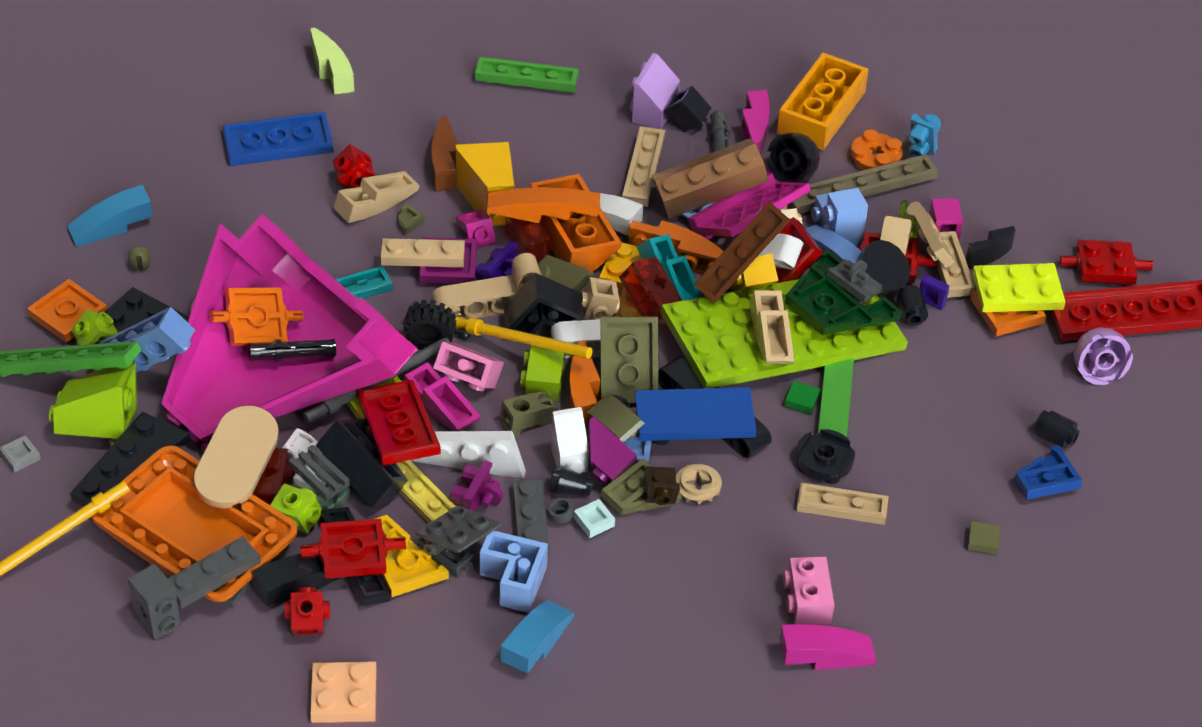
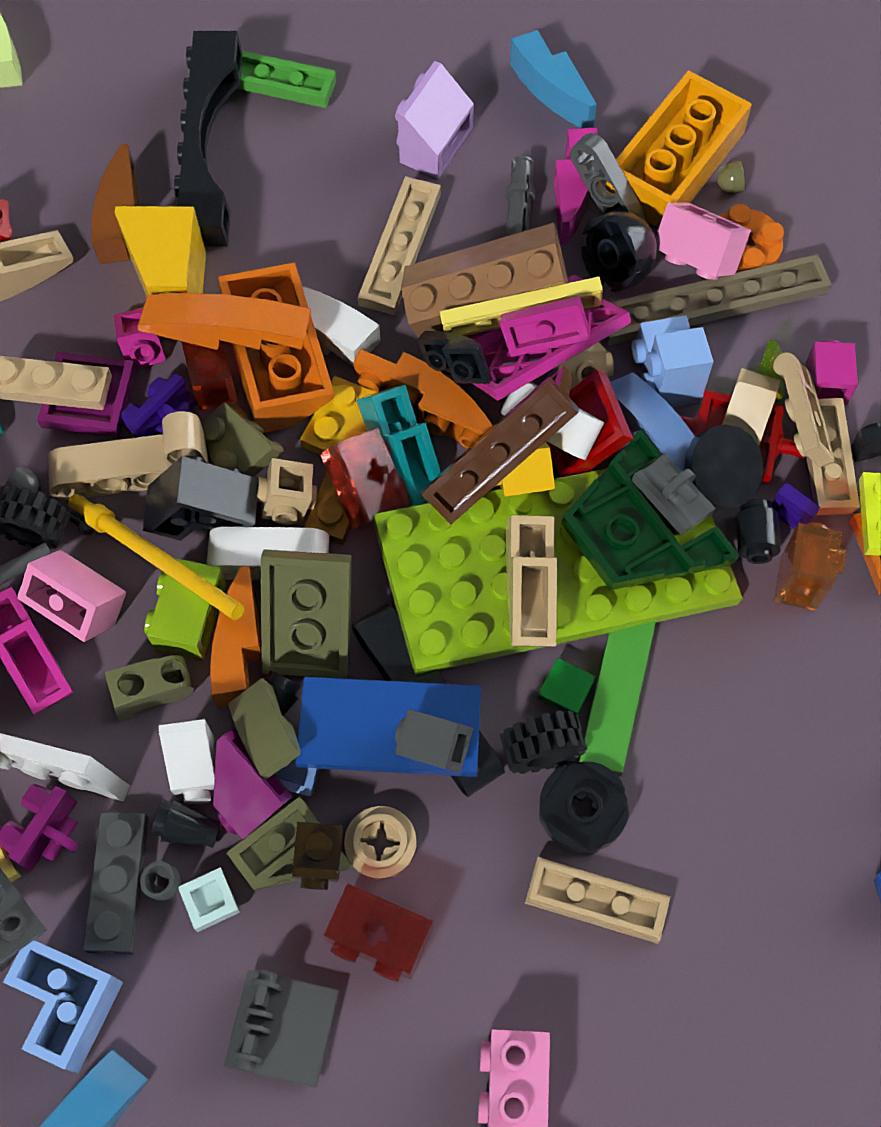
camera: 10 degrees right, 20 degrees up
olive tile [398,203,425,235] -> none
black brick [665,86,712,132] -> none
dark azure hips [908,113,941,157] -> none
olive tile [967,521,1001,555] -> none
none -> black arch [174,31,243,246]
none -> dark grey hinge [224,970,339,1088]
none -> clear red brick [324,883,433,983]
none -> dark grey brick [395,709,474,773]
none -> black slope [417,331,492,384]
none -> light yellow tile [440,276,603,336]
none -> dark pink panel [499,296,592,357]
none -> black tyre [500,711,587,774]
none -> dark azure slope [510,30,597,128]
none -> dark grey beam [570,133,646,221]
none -> bright pink brick [656,202,751,280]
none -> olive hinge [717,161,745,193]
none -> clear orange brick [774,523,847,611]

